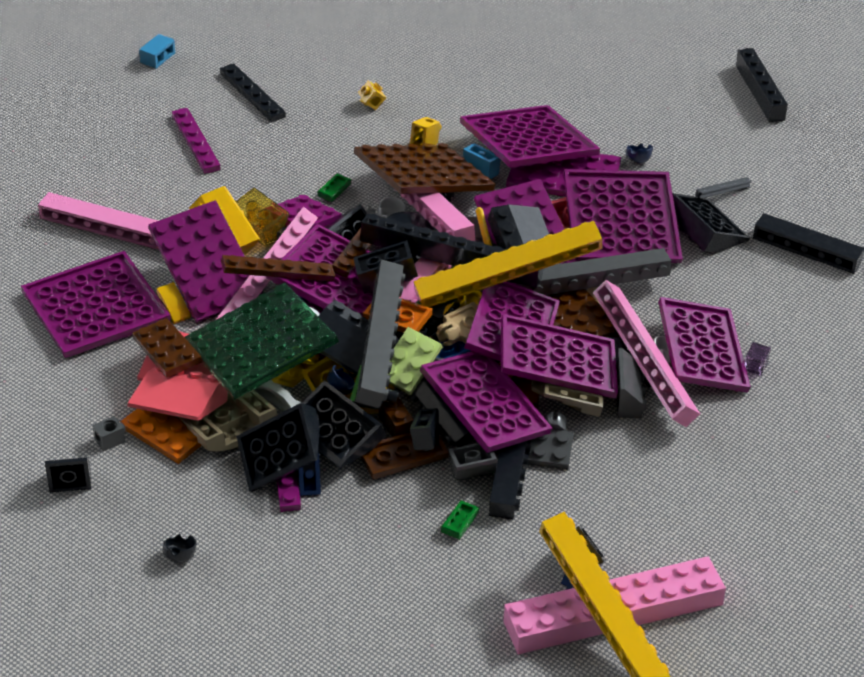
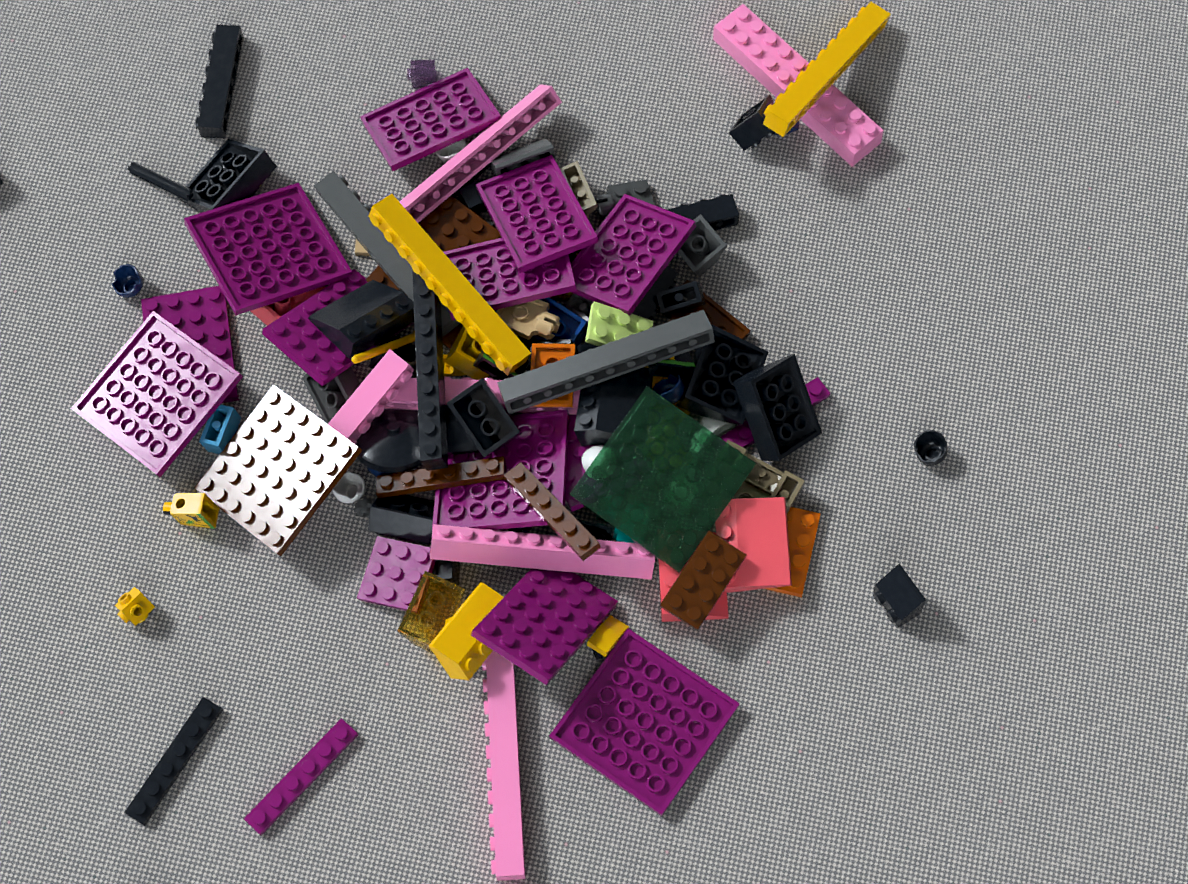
camera: 110 degrees left, 25 degrees up
dark grey brick [92,416,126,451] -> none
green plate [317,173,352,202] -> none
green plate [441,500,479,540] -> none

